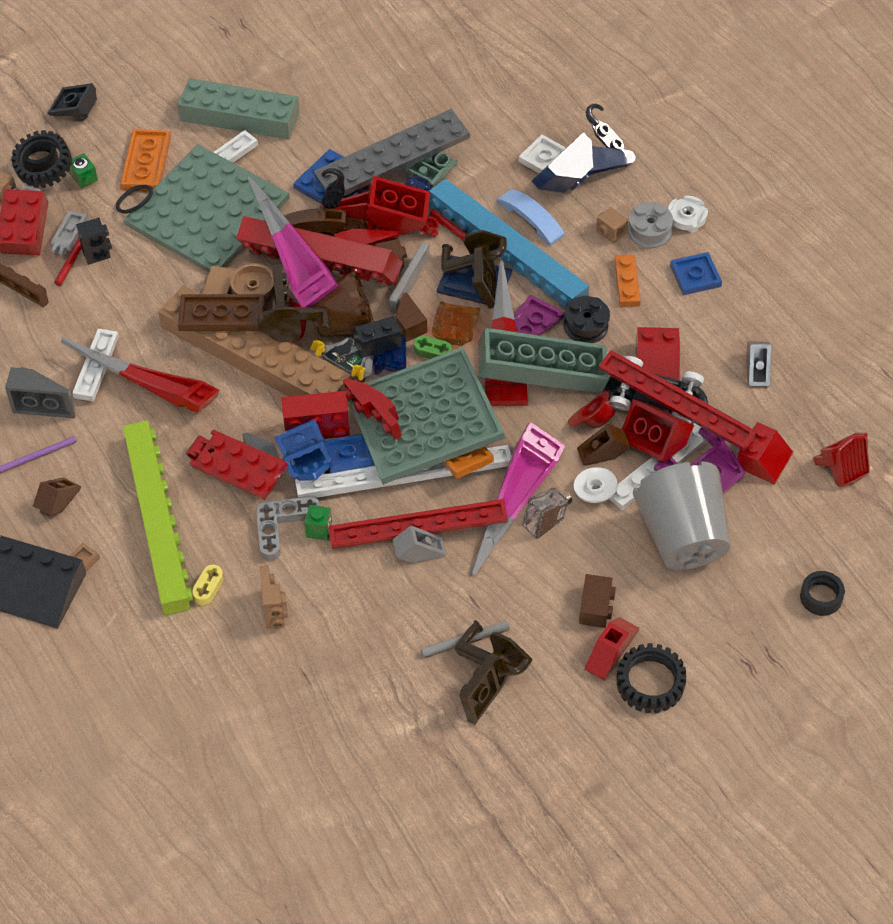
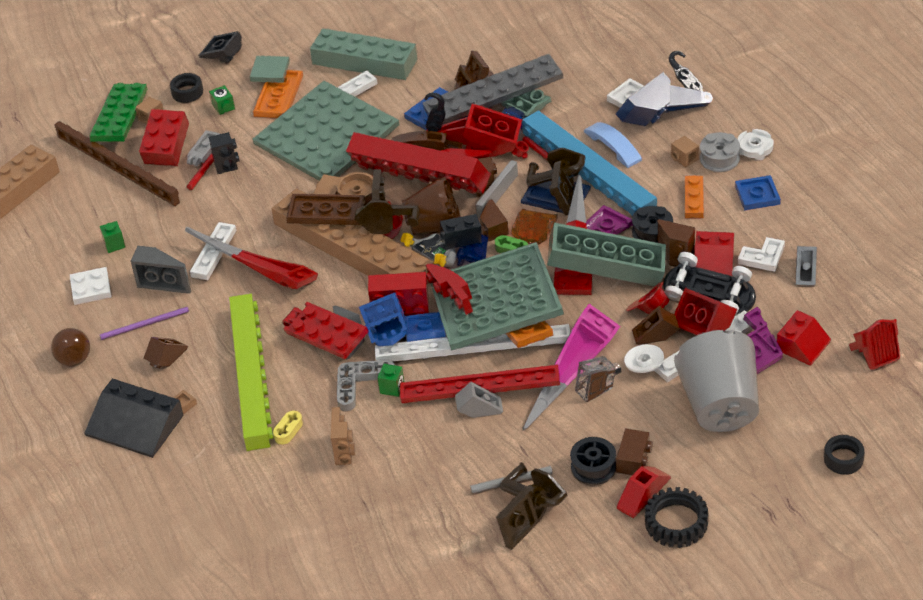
camera: 10 degrees right, 10 degrees down
black tyre [11,130,72,188] -> none
black tyre [116,185,153,214] -> none
dark pink plate [248,176,339,307] -> none
red plate [599,350,756,451] -> none
none -> sand green tile [250,56,290,83]
none -> reddish brown piece [454,50,494,90]
none -> black wheel [570,437,616,485]
none -> reddish brown slope [658,219,695,267]
none -> white plate [738,237,785,272]

